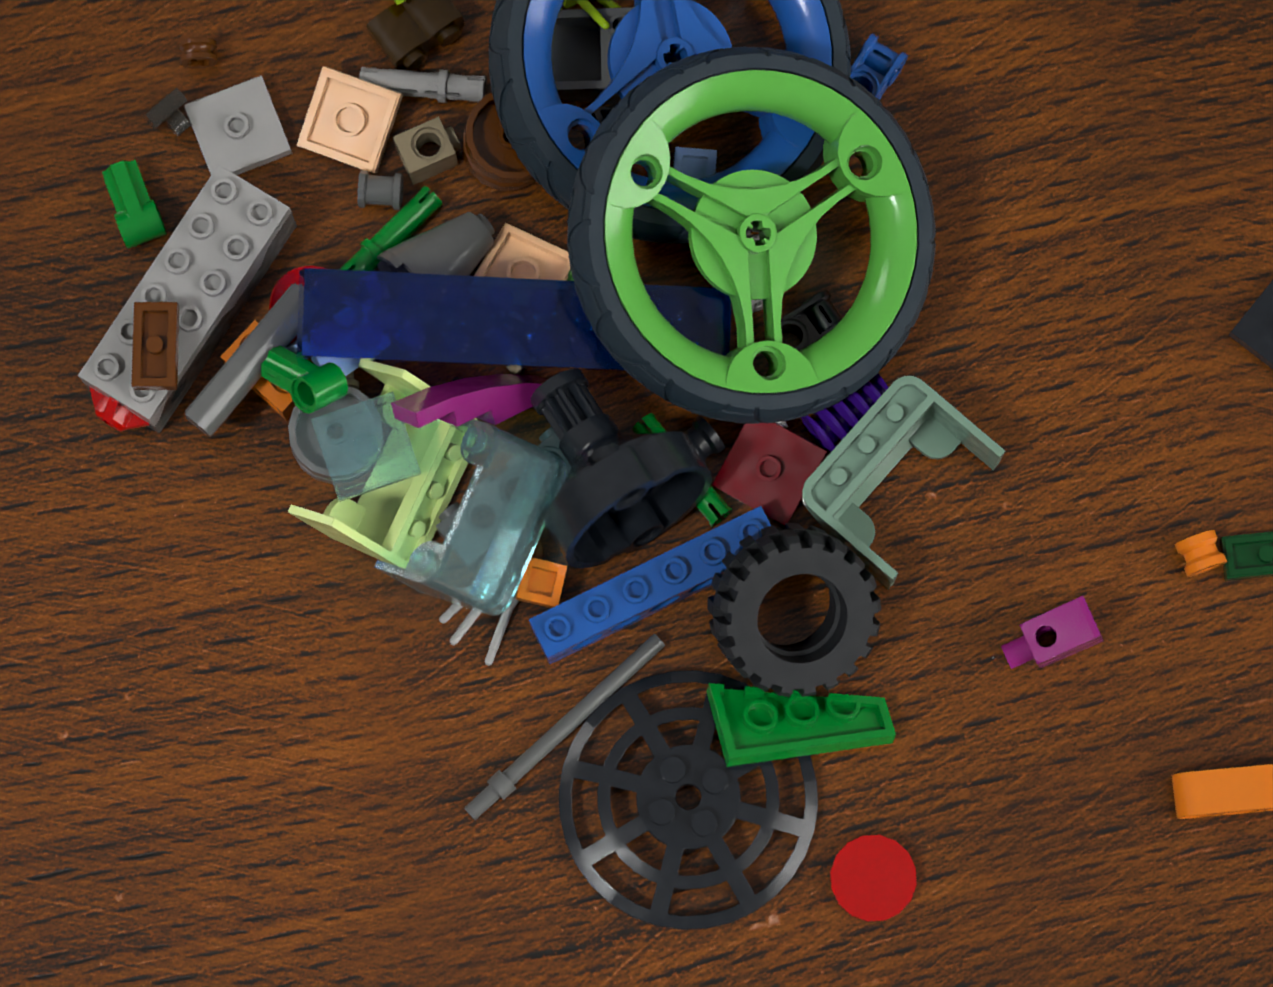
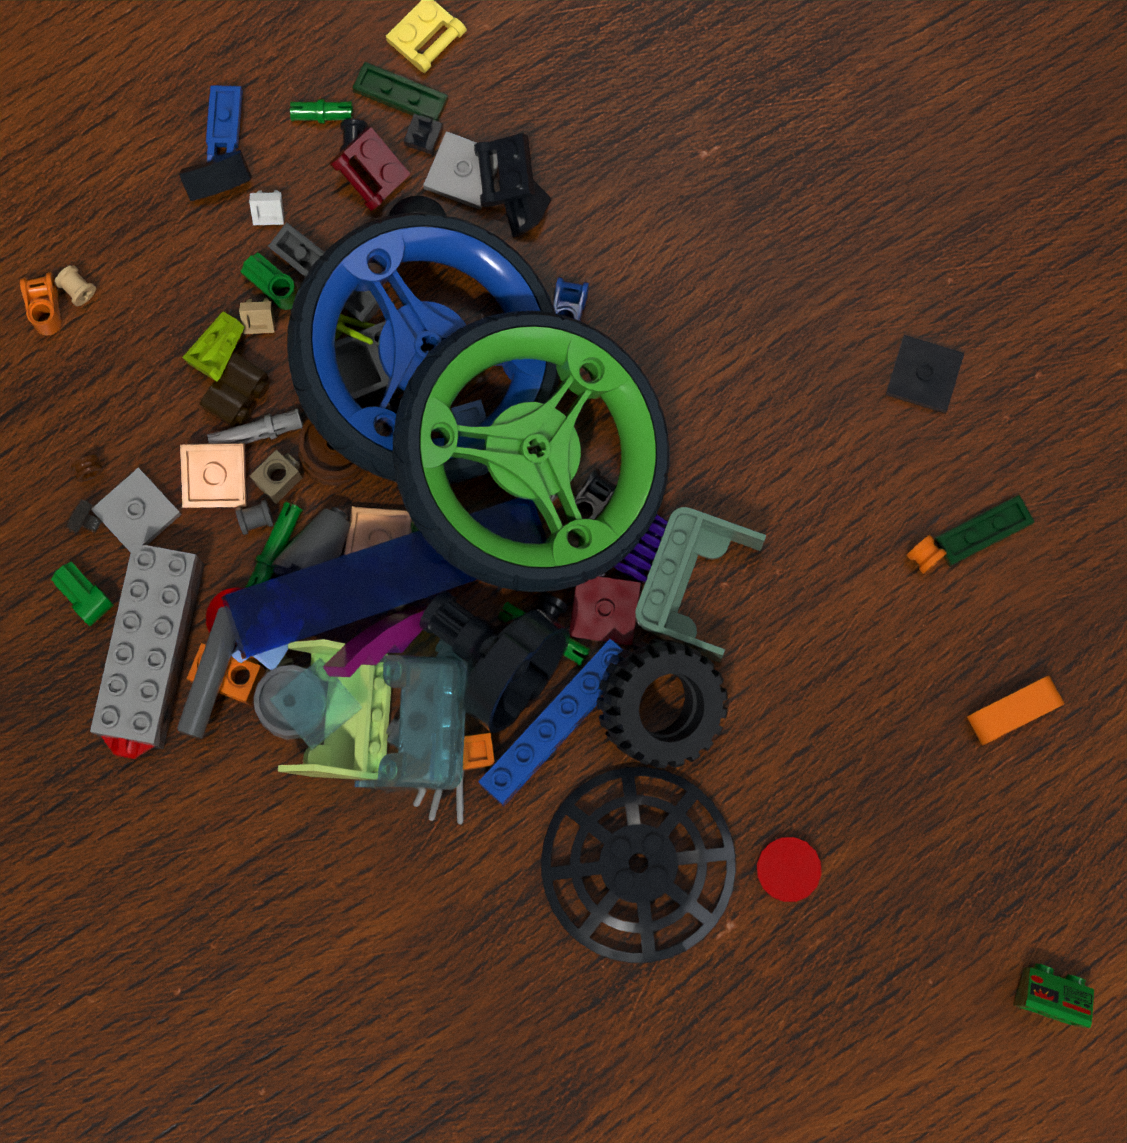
camera: 20 degrees left, 0 degrees up
reddish brown plate [131,302,180,390] -> none
green piece [261,346,348,414] -> none
dark grey bar [464,634,665,820] -> none
green wing [706,683,896,767] -> none
magenta torso [1001,596,1103,669] -> none

